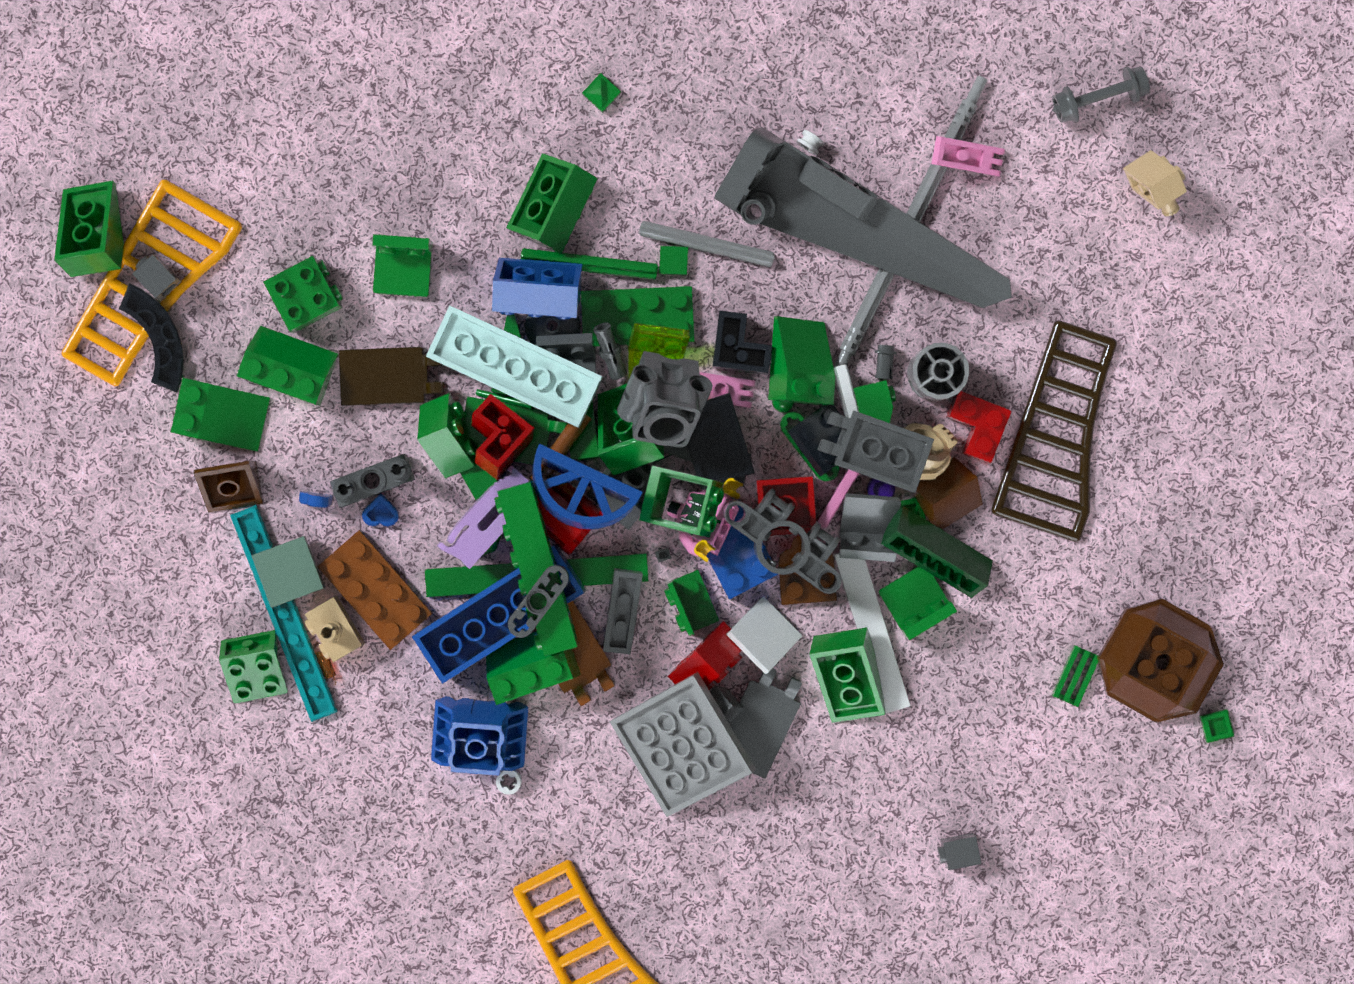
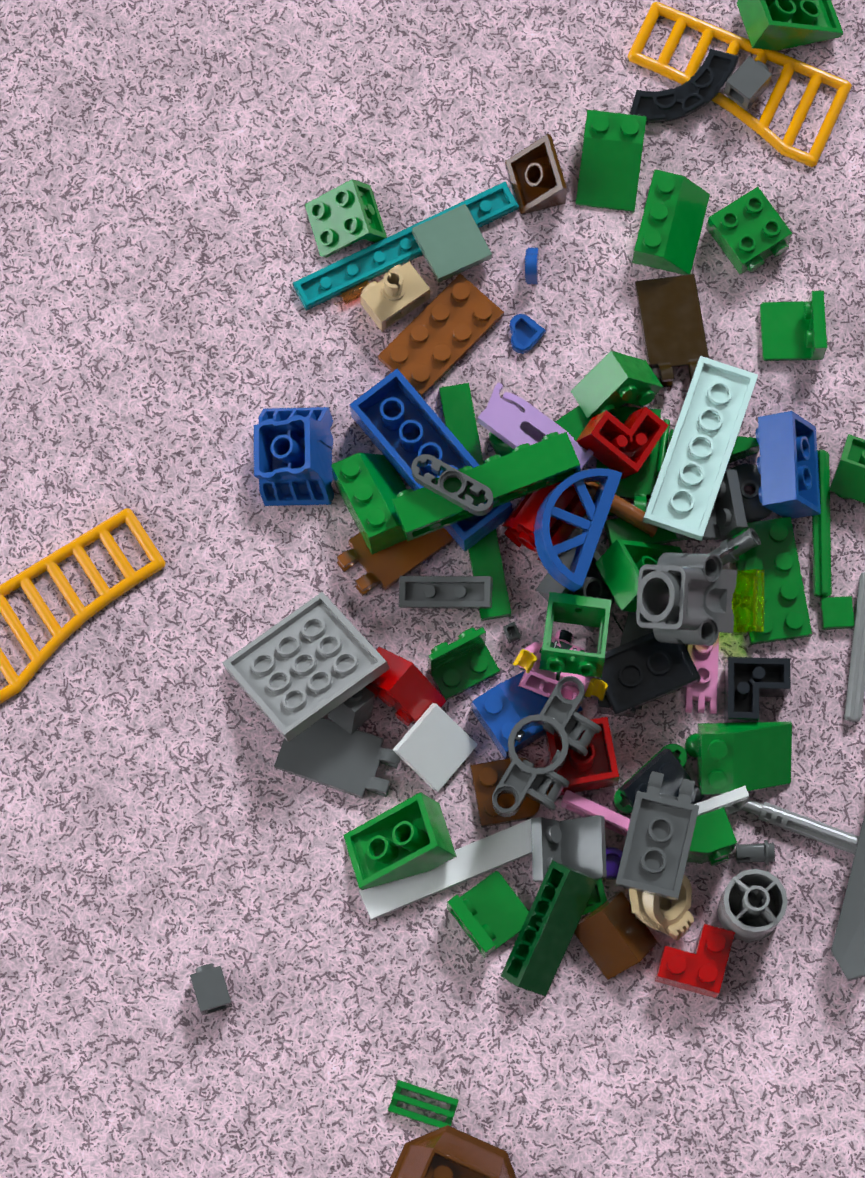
camera: 85 degrees right, 15 degrees down
dark grey piece [330,454,415,508] -> none
white bush [496,770,522,795] -> none
dark brown bar [991,320,1117,542] -> none

